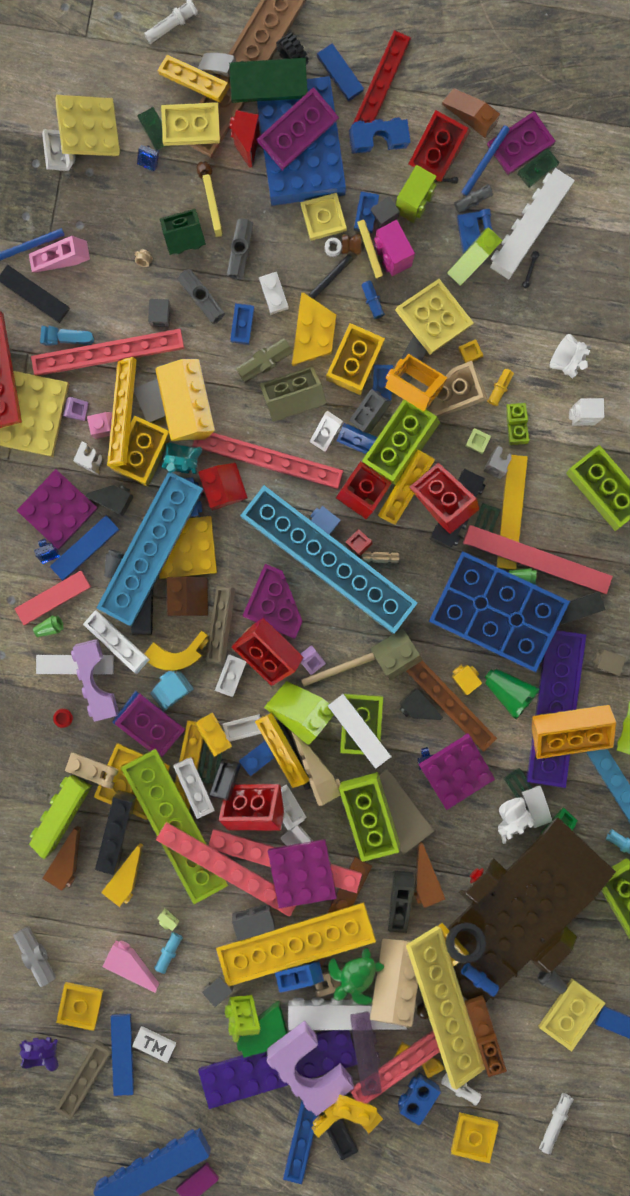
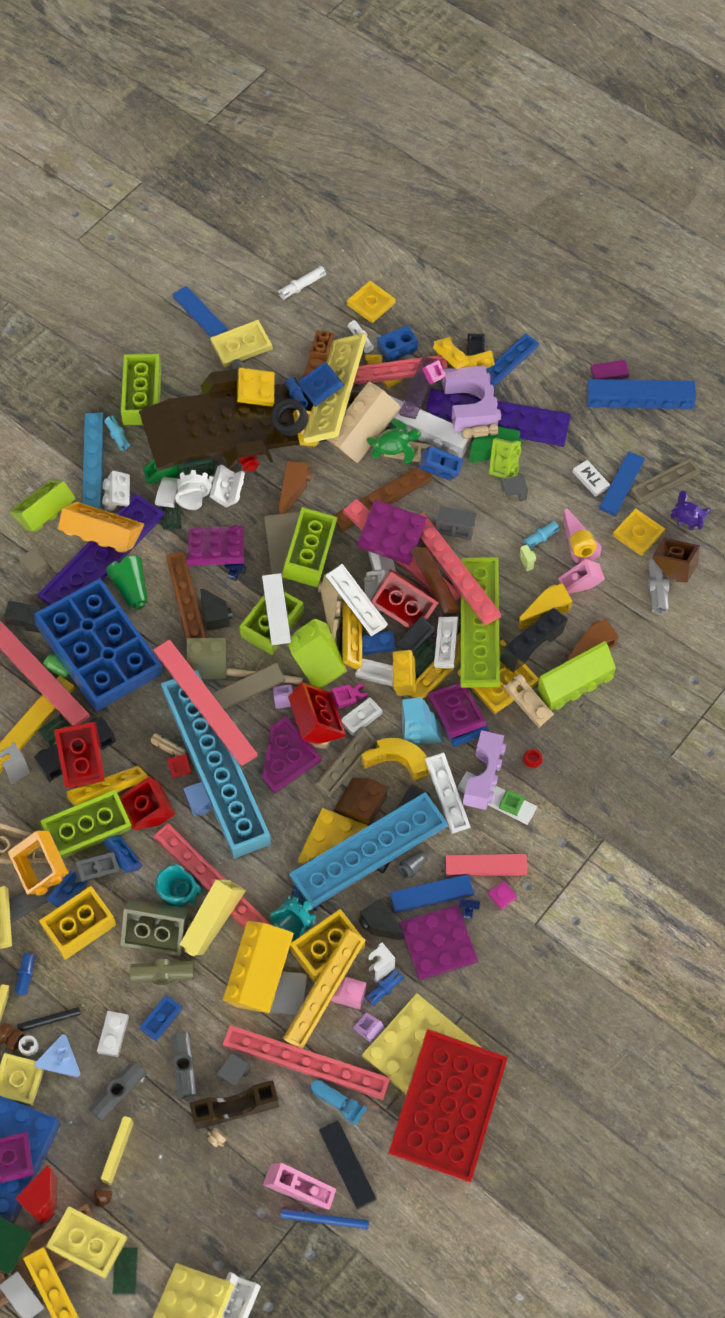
camera: 150 degrees left, 25 degrees down
bright green cone [33,615,64,637] -> none
clear blue tile [137,144,159,171] -> none
dark green slope [160,208,206,255] -> none
red slope [198,463,248,511] -> none
yellow plate [216,902,376,986] -> none
yellow wing [292,293,336,366] -> none
white slope [310,411,343,452] -> none
pearl dark grey slope [388,870,414,933] -> none
yellow brick [451,664,482,695] -> none
yellowish green plate [465,428,491,454] -> none
none -> light blue piece [35,1034,81,1077]
none -> white bracket [102,471,130,513]
none -> coral tile [154,640,257,766]
none -> teal hair [155,864,203,908]
none -> clear green tile [177,457,214,479]
none -> light yellow slope [180,879,246,956]
none -> dark brown arch [189,1080,279,1130]
none -> white bracket [210,465,245,507]
none -> dark tan tile [212,663,285,710]
none -> yellow plate [237,368,274,407]
none -> blue plate [297,361,344,407]
none -> white plate [326,564,388,636]
none -> dark pink plate [331,683,368,709]
none -> blue pin [365,969,404,1007]
none -> reddish brown tile [411,547,460,613]
none -> plate [422,360,446,384]
none -> tan axle [462,424,498,439]
none -> dark pink plate [488,881,517,910]
none -> bright green tile [499,789,525,816]
none -> bright pink slope [558,559,605,594]
none -> yellow head [569,530,597,558]
none -> reddish brown slope [652,538,700,583]

